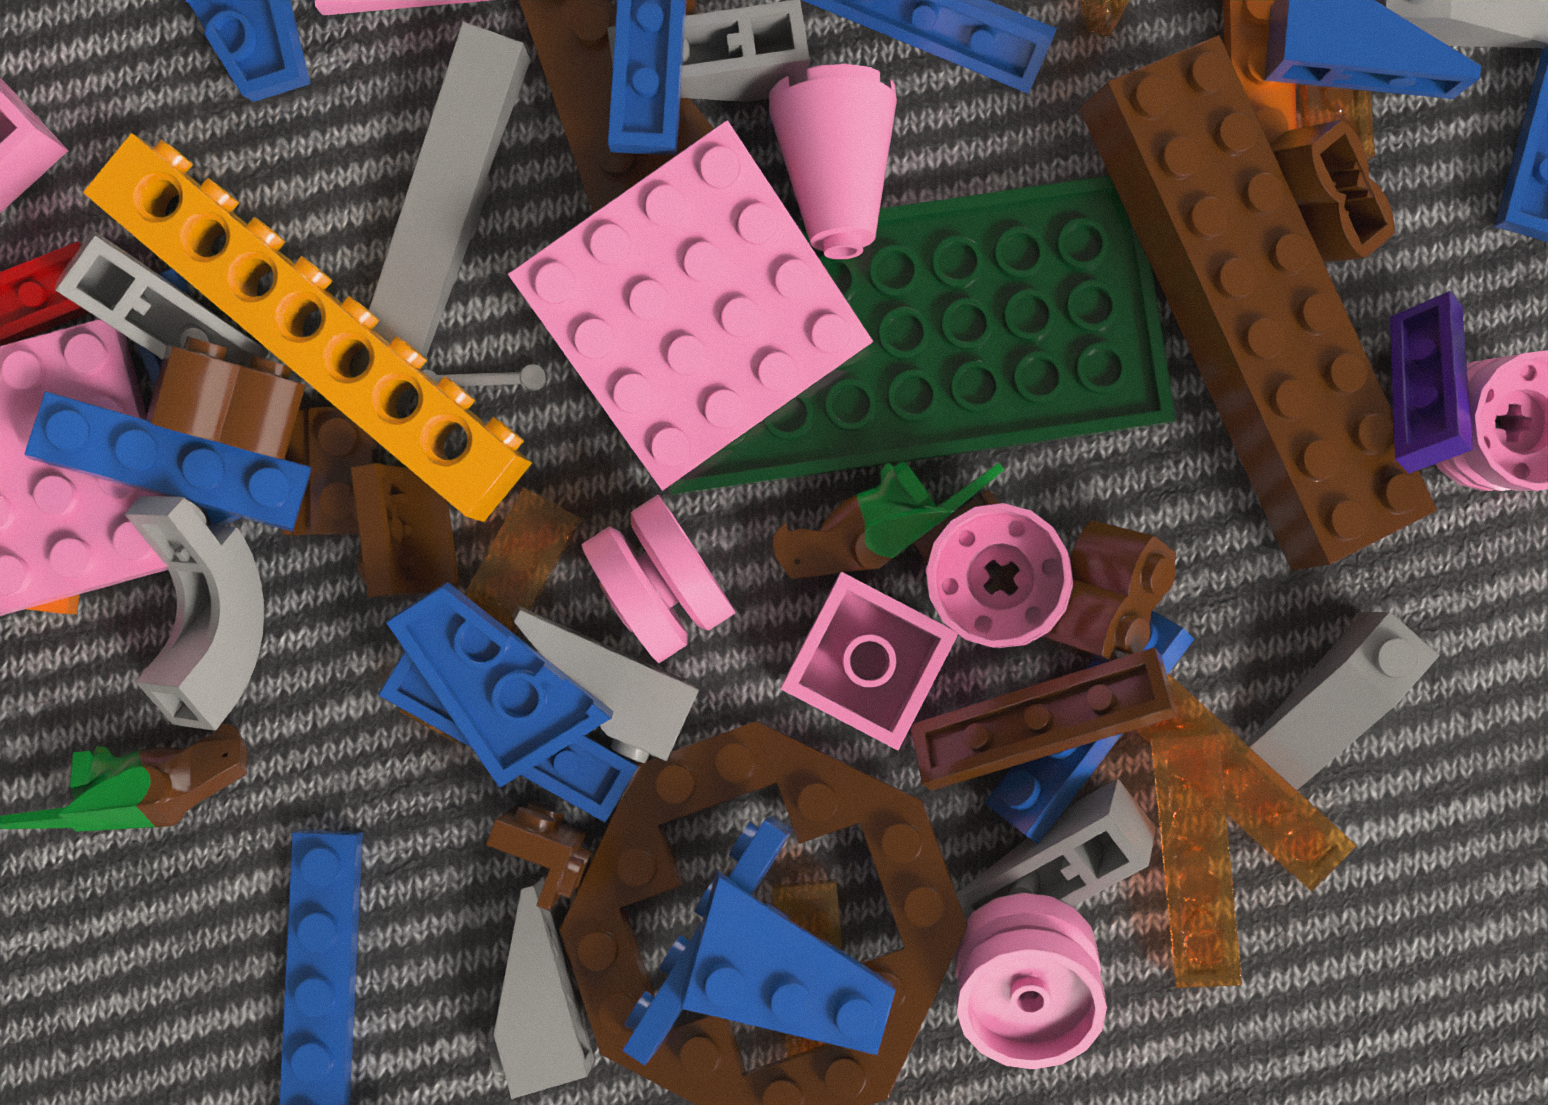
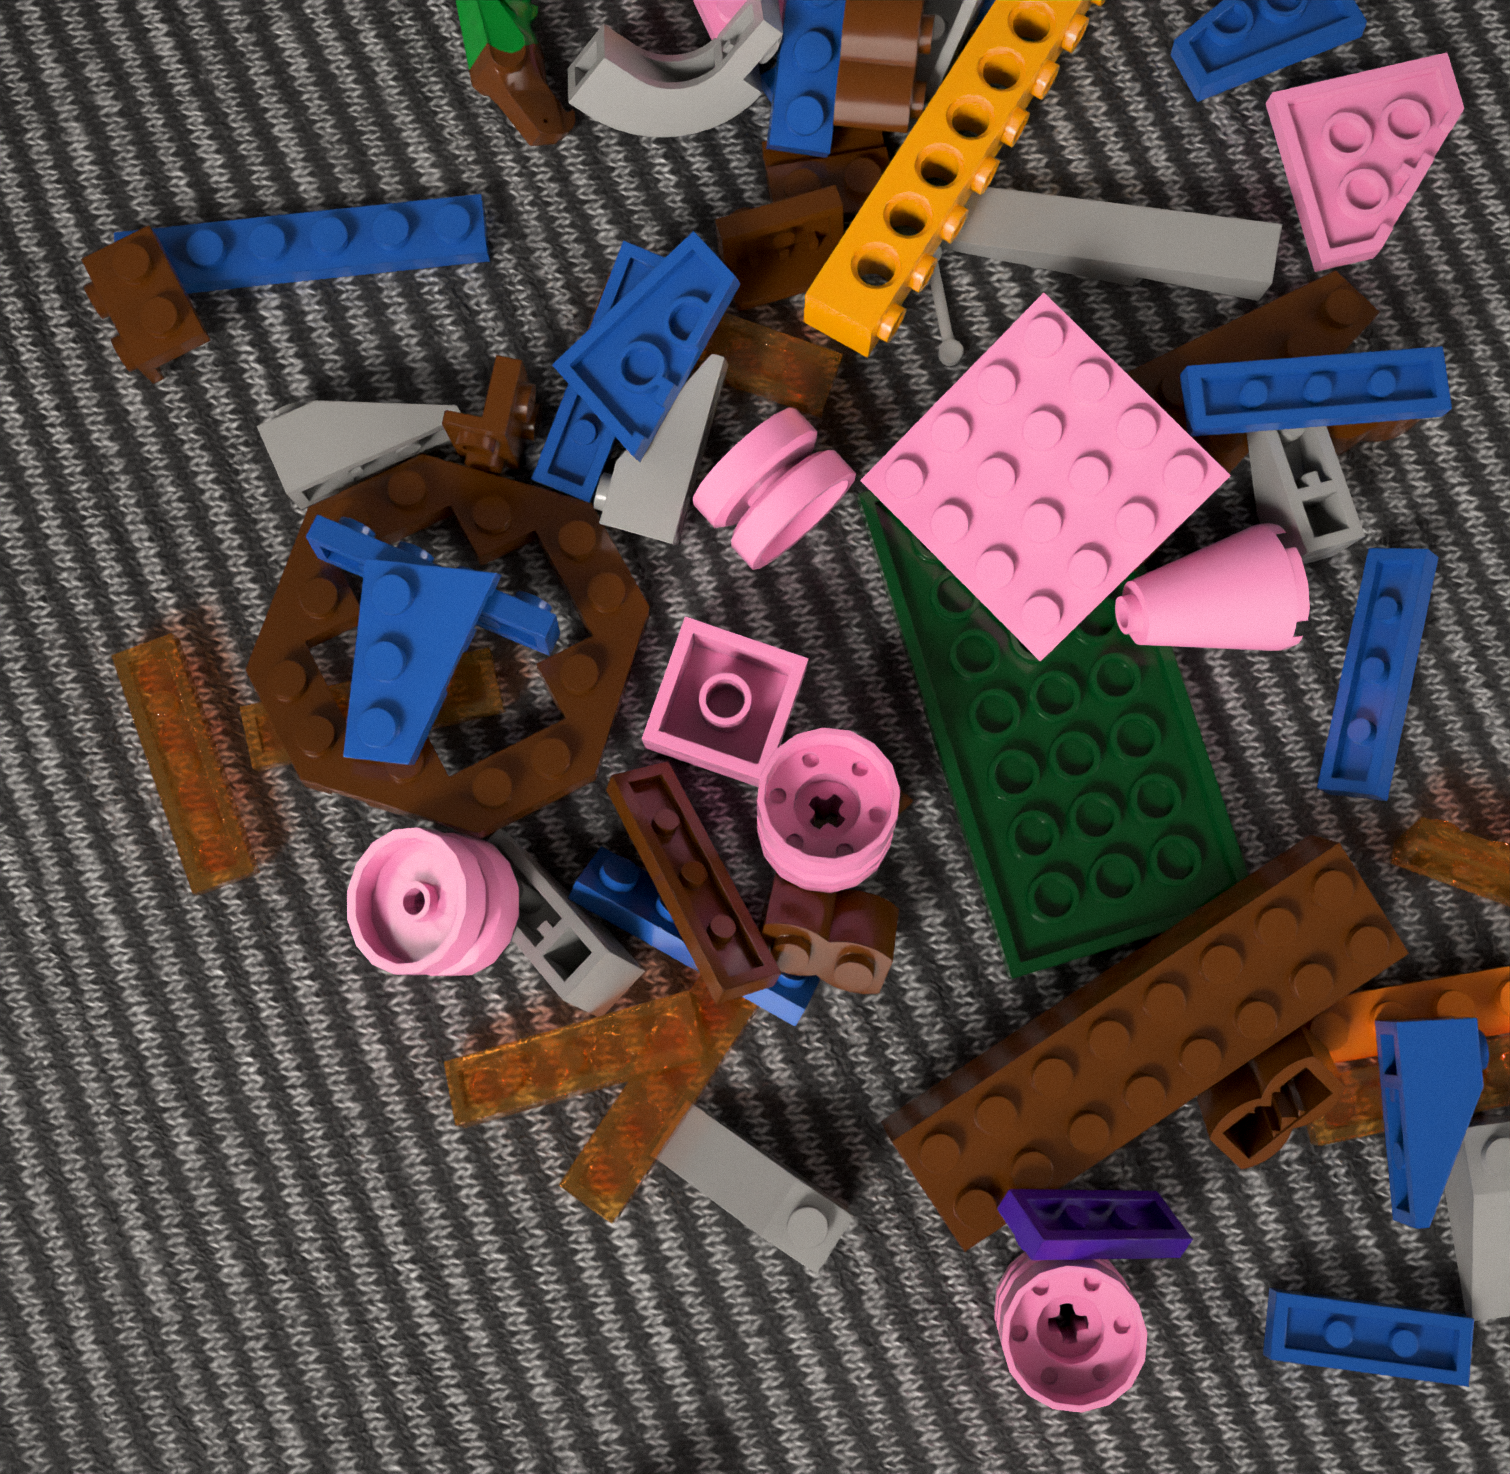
camera: 75 degrees right, 5 degrees down
animal [773,461,1005,579] -> none

